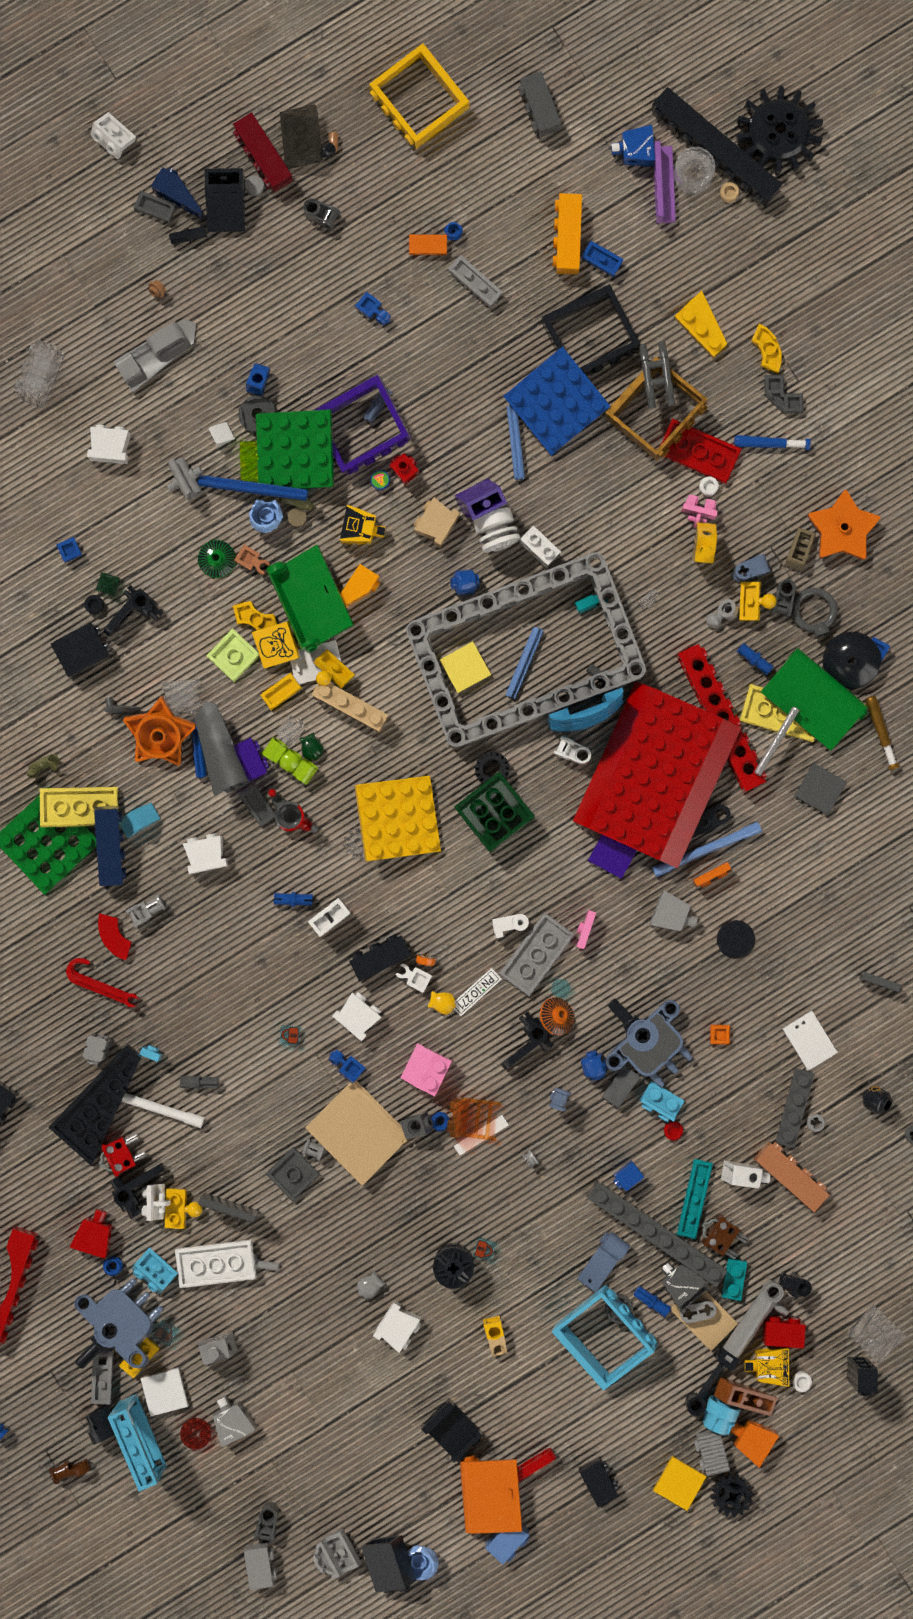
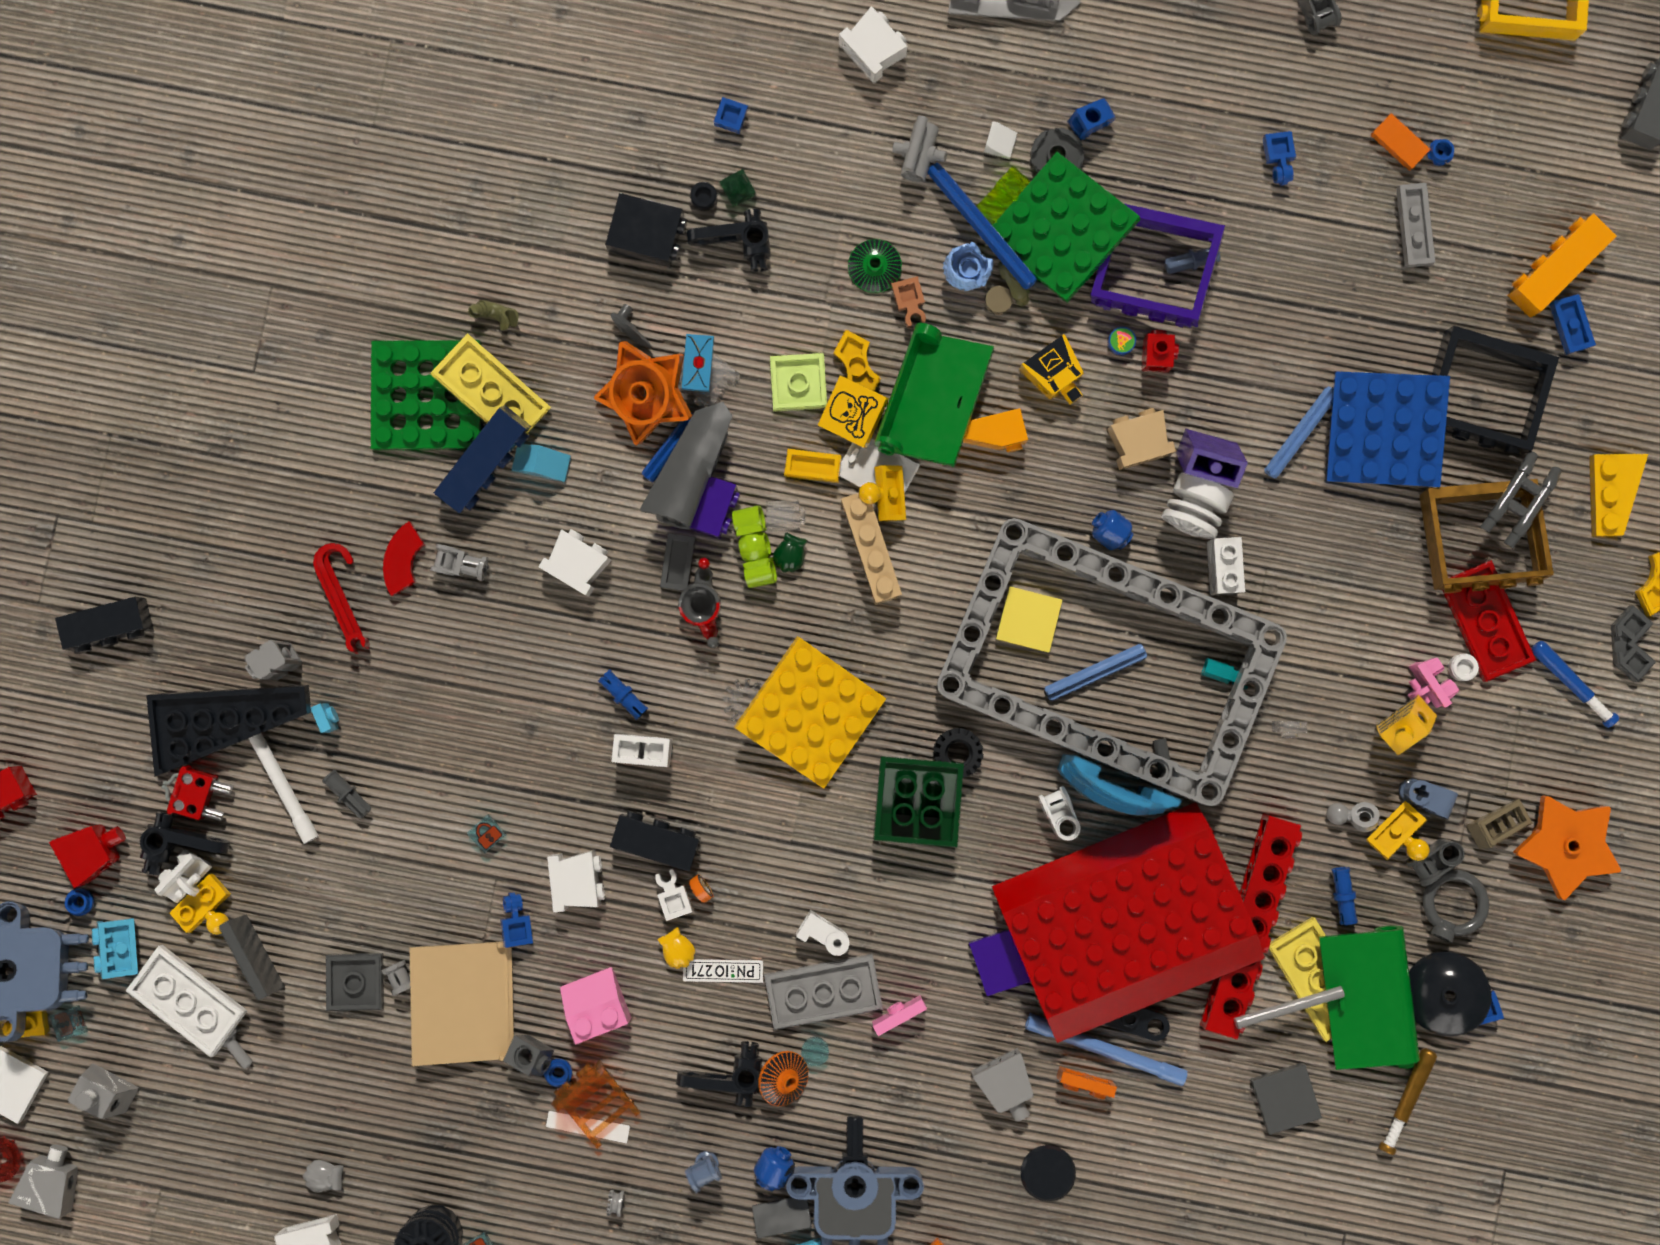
camera: 40 degrees right, 0 degrees up
none -> dark azure tile [682,334,714,392]

